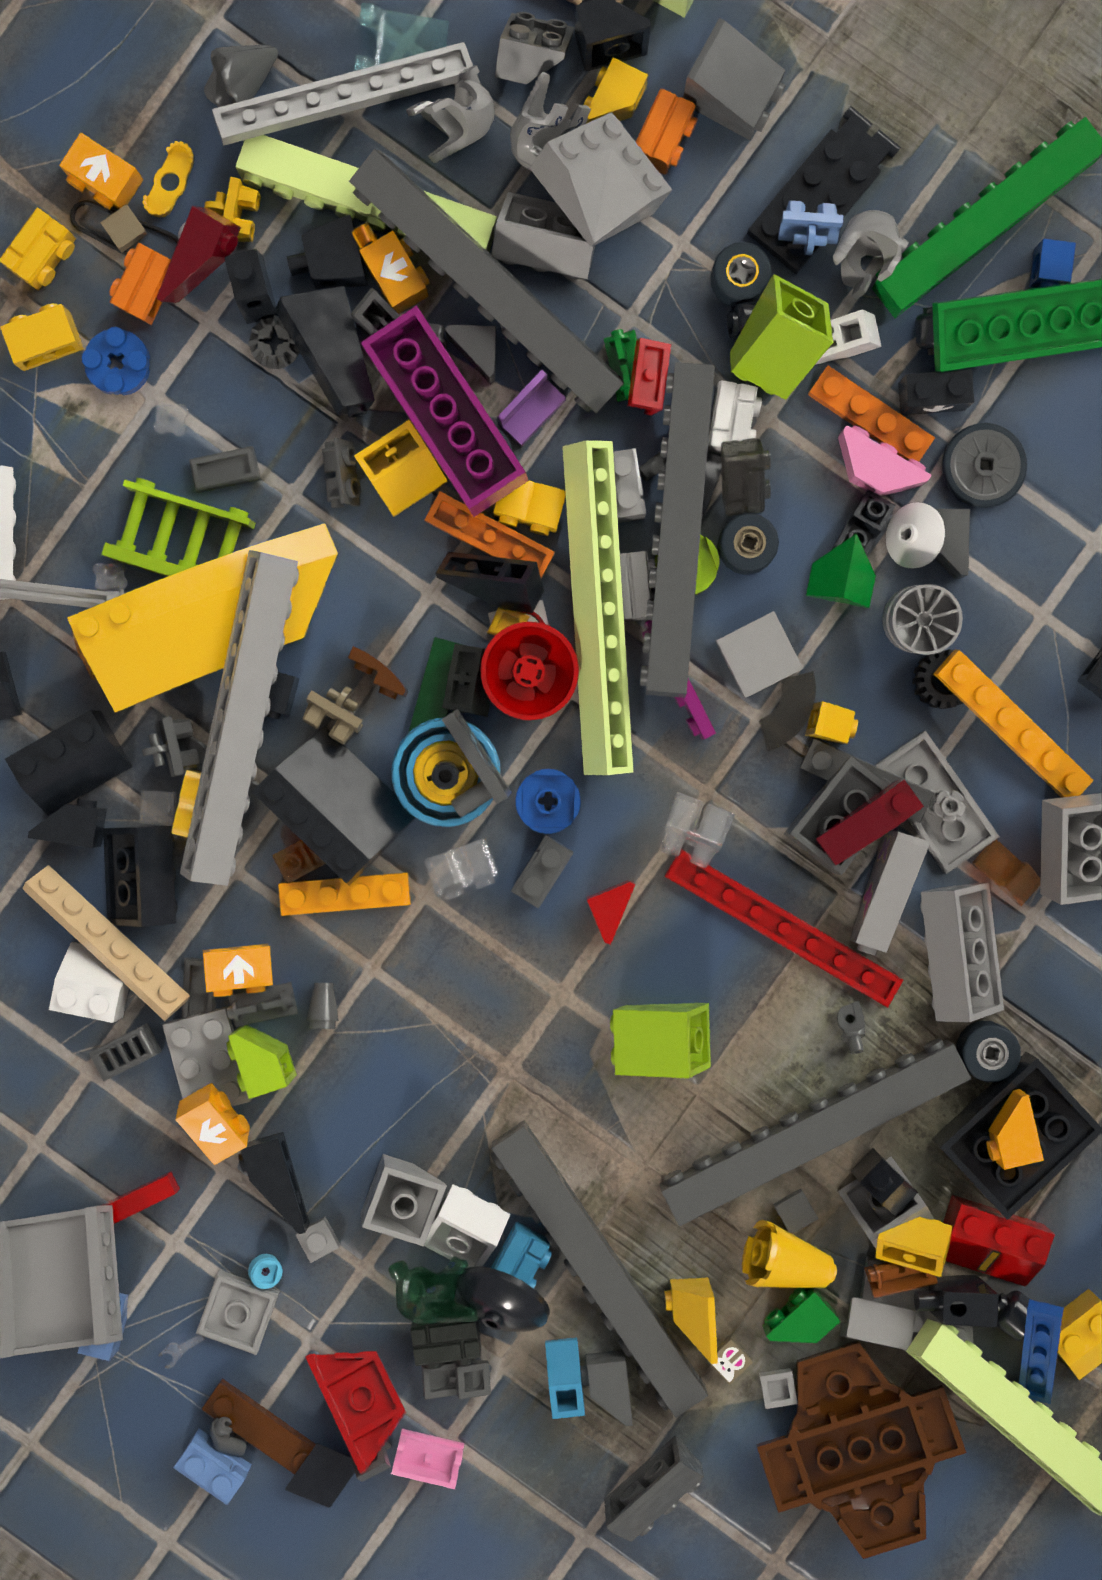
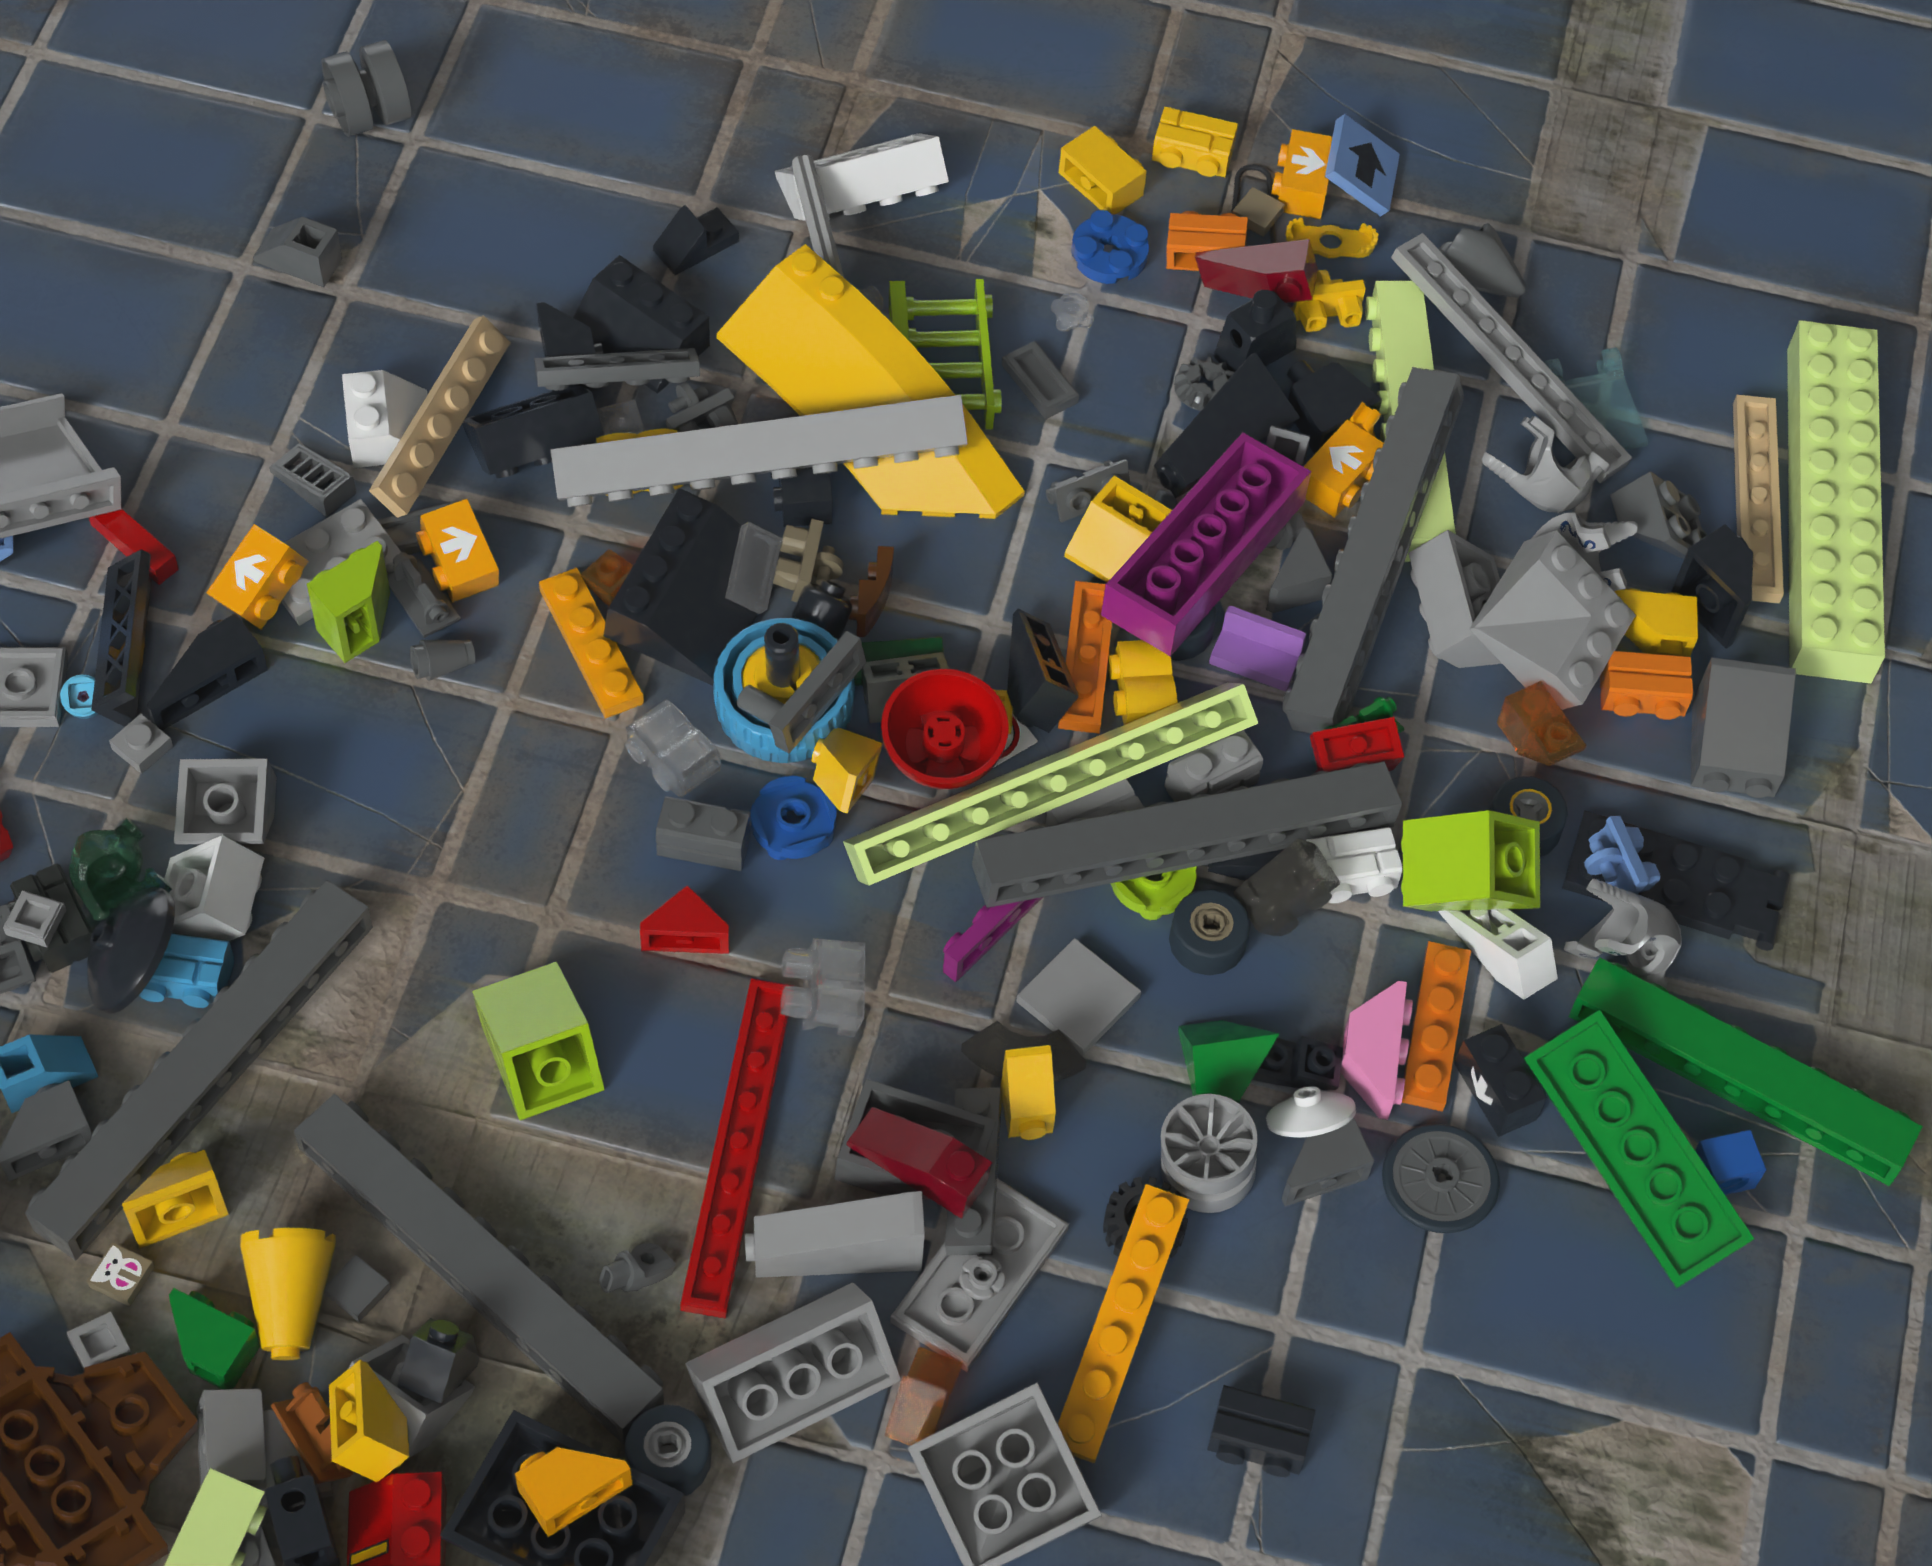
camera: 65 degrees right, 30 degrees down
none -> light grey tile [3,890,66,947]
none -> black fence [91,549,152,727]
none -> dark grey plate [534,348,700,391]
none -> clear tile [725,521,783,614]
none -> black head [792,579,853,639]
none -> yellow slope [811,728,883,814]
none -> medium blue tile [1325,114,1400,217]
none -> clear orange slope [1497,681,1586,766]

